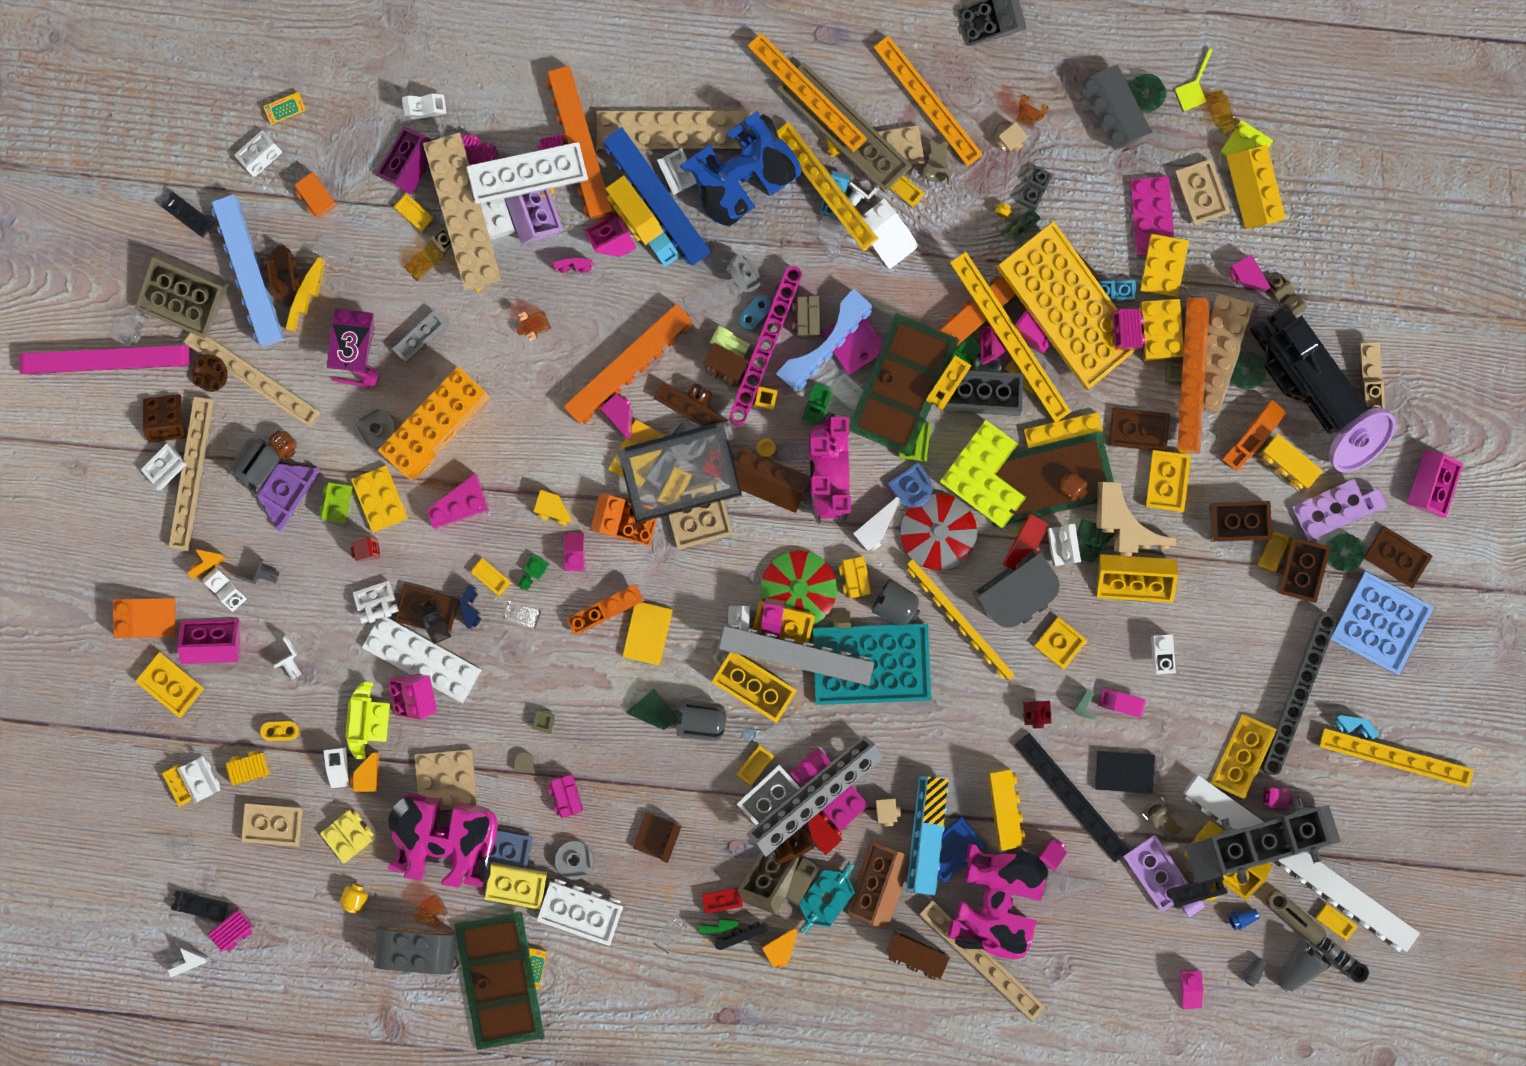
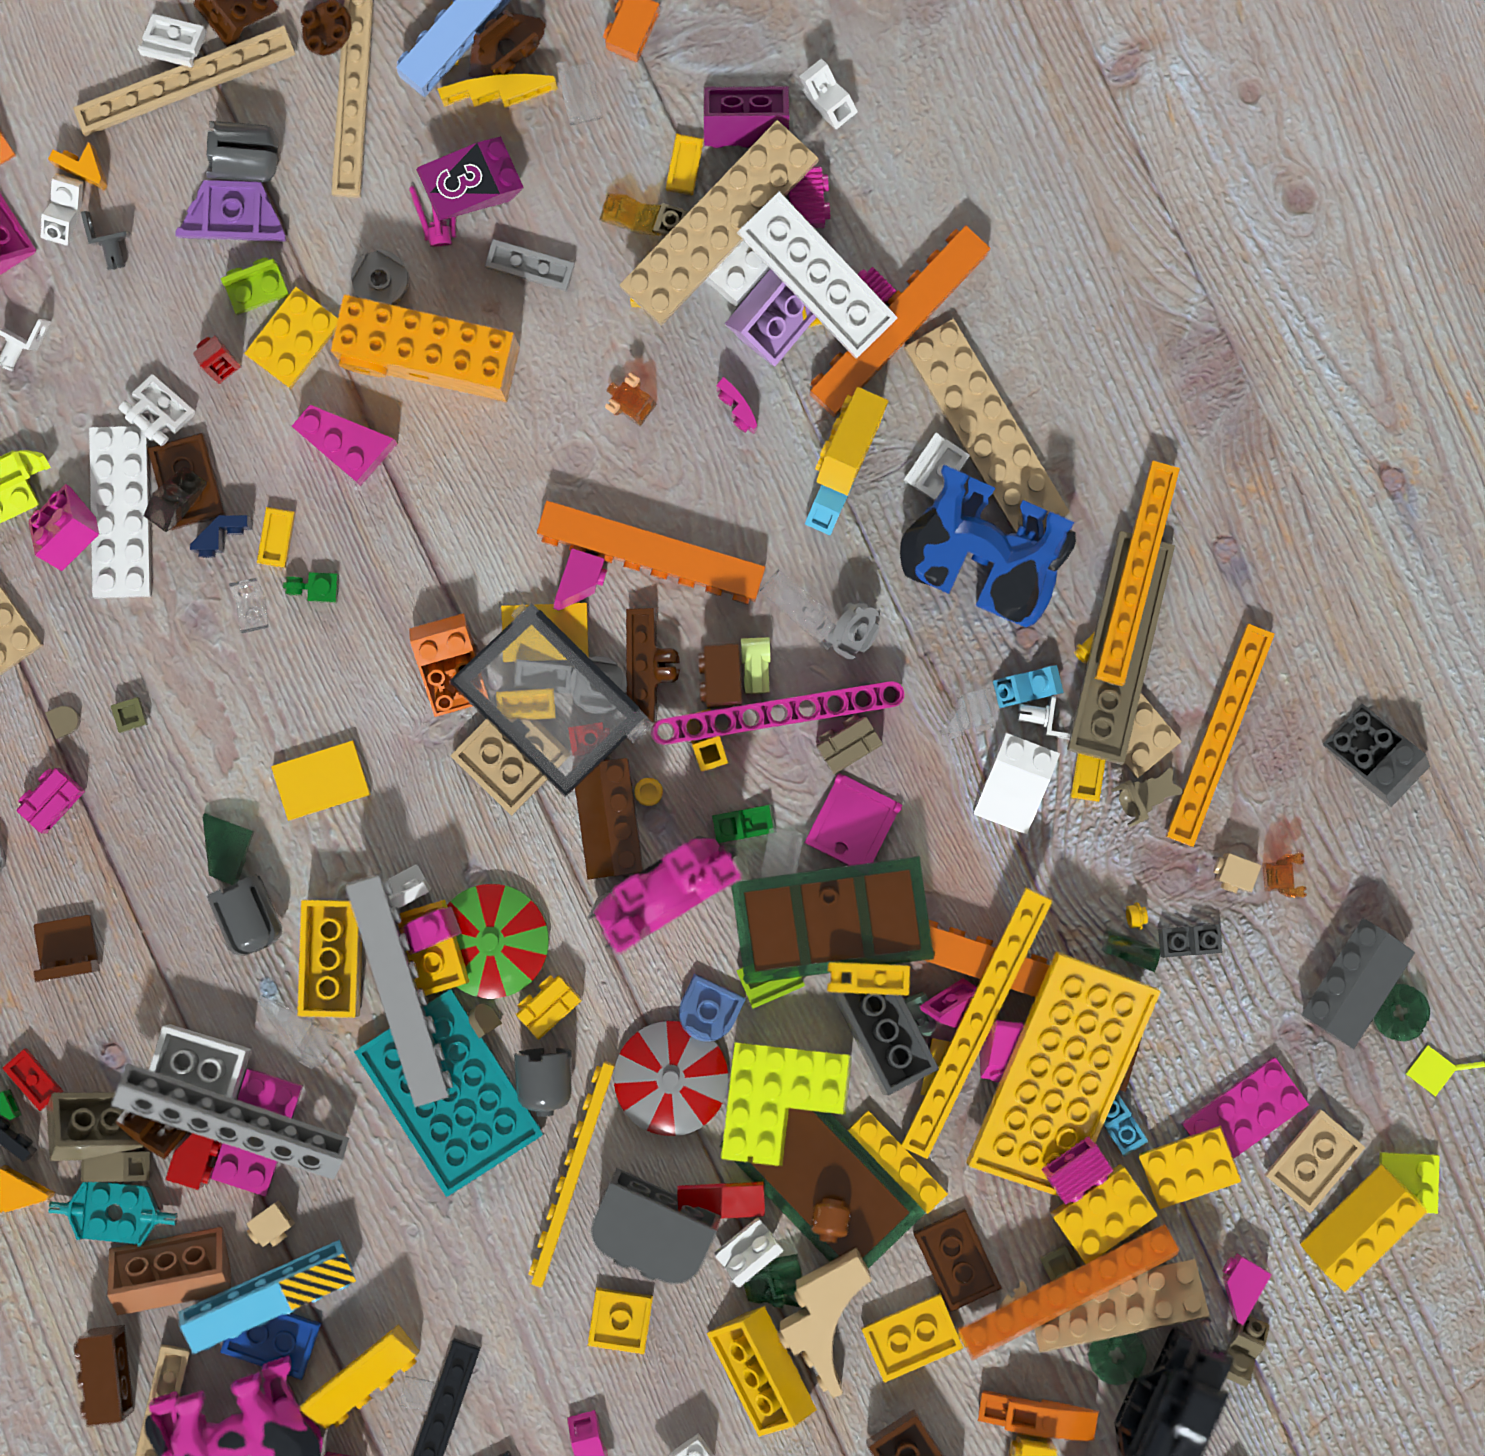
camera: 55 degrees right, 0 degrees up
dark orange head [269,430,297,459] -> none
yellow slope [534,490,573,526] -> none
dark pink slope [564,533,585,572] -> none
orange slope [566,584,645,636] -> none
dark pink slope [583,212,636,257] -> none
blue brick [603,127,712,266] -> none
yellow tile [736,744,774,786] -> none
medium azure plate [739,296,771,330] -> none
light blue arch [776,289,873,392] -> none
yellow plate [777,122,879,251] -> none
white slope [853,497,900,552] -> none
green slope [943,335,981,367] -> none
dark red brick [1023,701,1052,729] -> none
sand green plate [1073,689,1097,719] -> none
clear yellow slope [1204,90,1239,134] -> none

